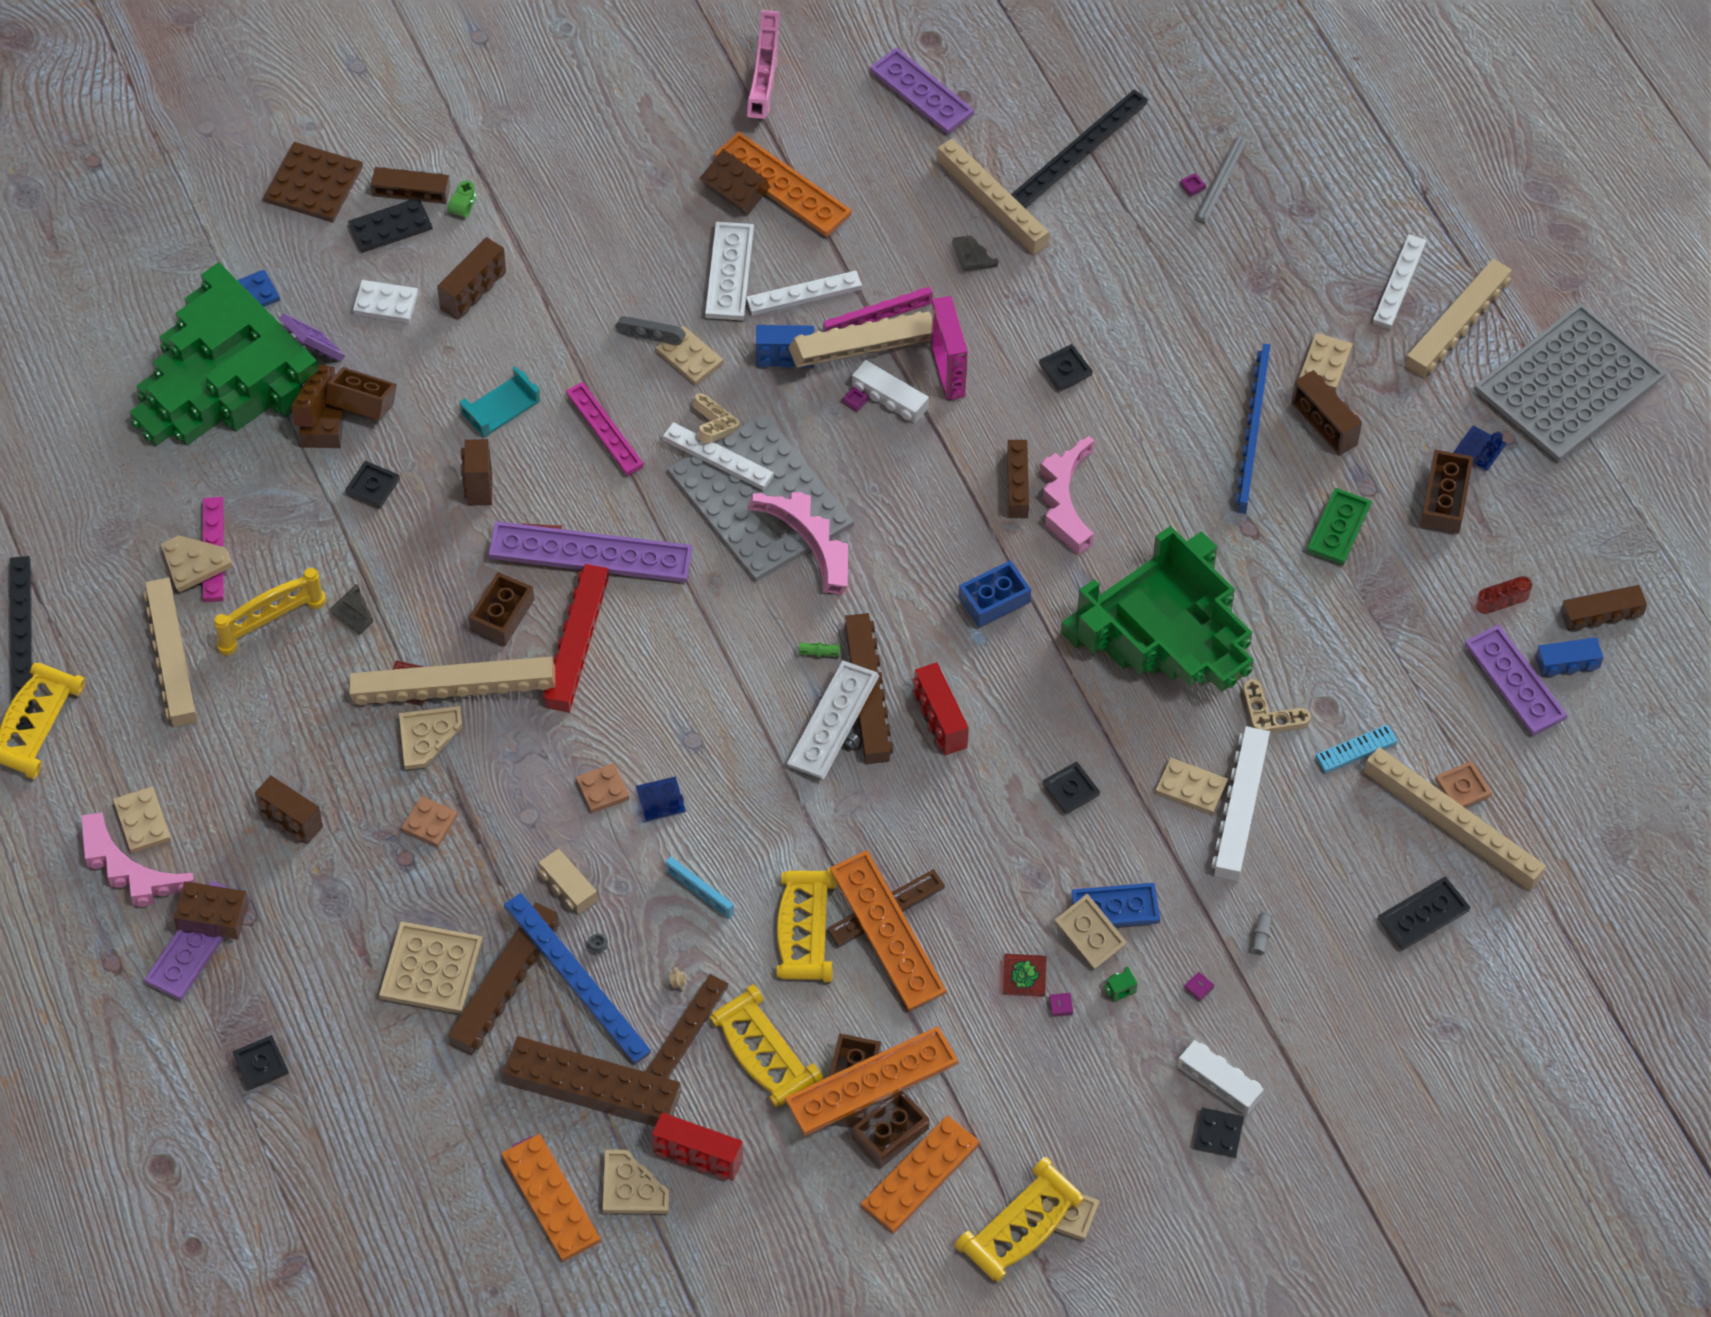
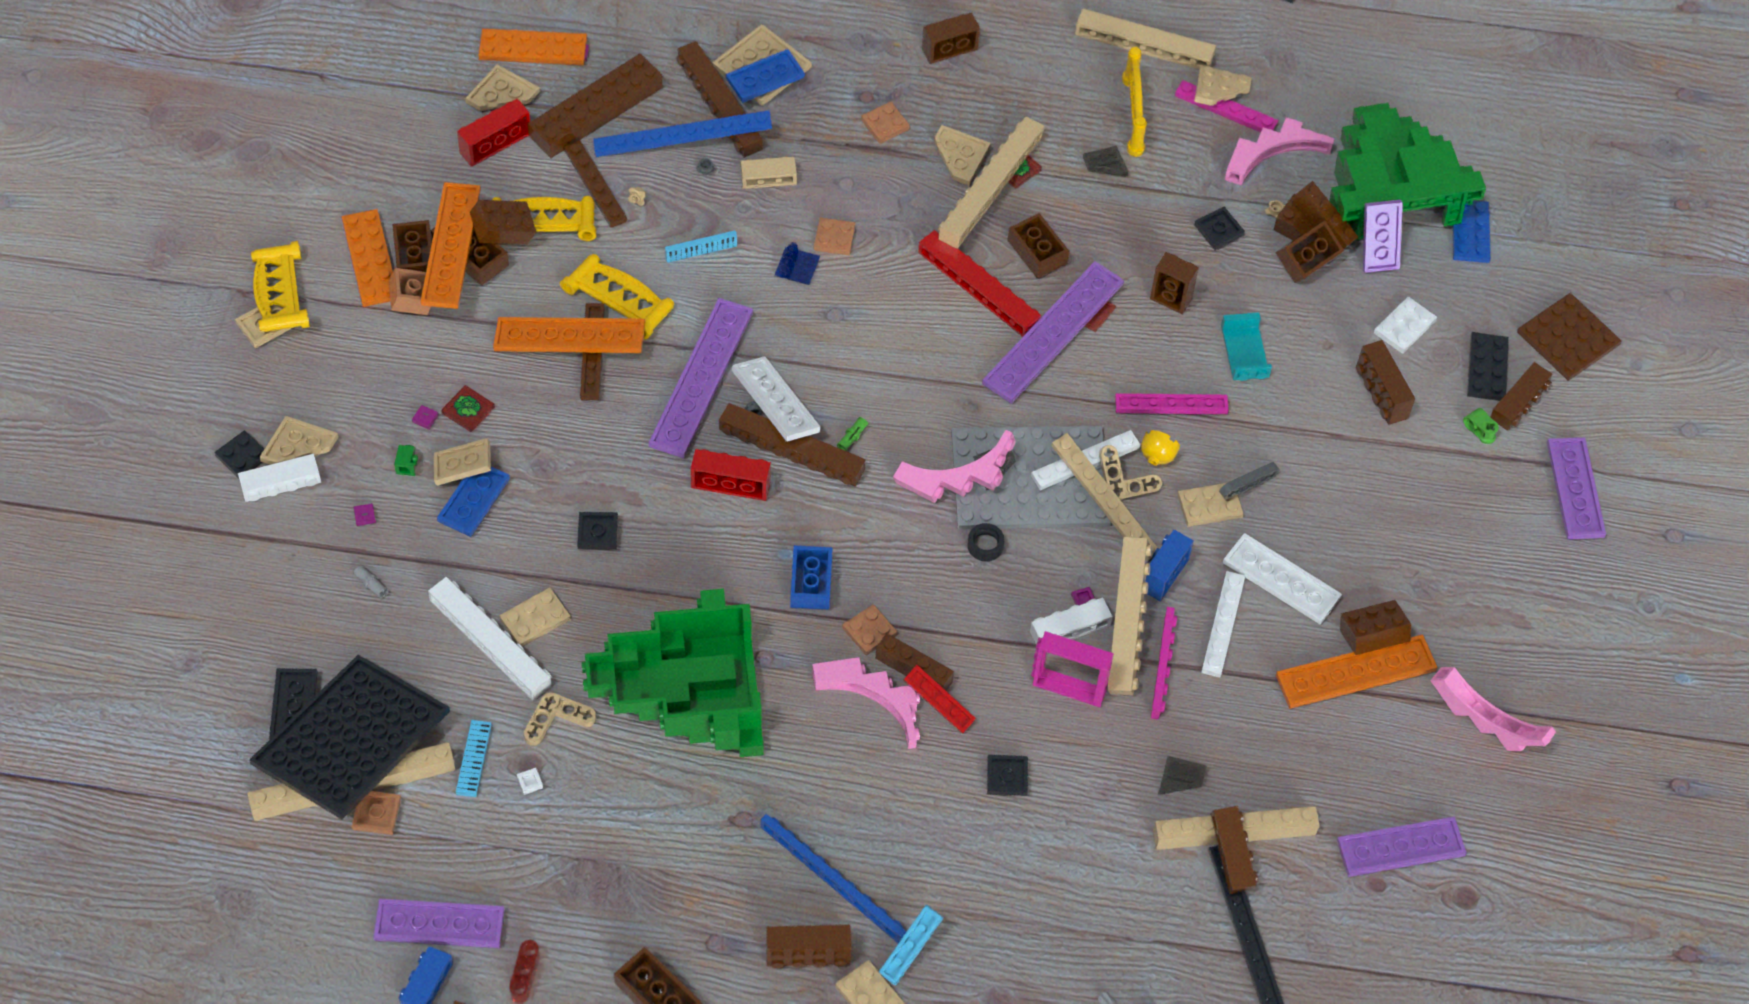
camera: 120 degrees right, 0 degrees up
green plate [1307,488,1372,566] -> none
none -> black plate [249,655,450,820]
none -> tan plate [260,416,338,465]
none -> nougat brick [389,268,431,315]
none -> reddish brown brick [470,200,537,244]
none -> white plate [517,768,543,795]
none -> medium lavender plate [648,298,753,458]
none -> blue plate [726,49,805,103]
none -> nougat plate [842,604,897,656]
none -> medium azure tile [879,905,944,985]
none -> red plate [903,665,976,734]
none -> black tyre [967,523,1004,561]
none -> tan plate [1051,433,1158,561]
none -> yellow cylinder [1141,430,1180,466]
none -> reddish brown brick [1210,805,1258,894]
none -> bright pink arch [1225,117,1335,185]
none -> tan plate [1265,200,1285,218]
none -> medium lavender plate [1547,437,1606,539]

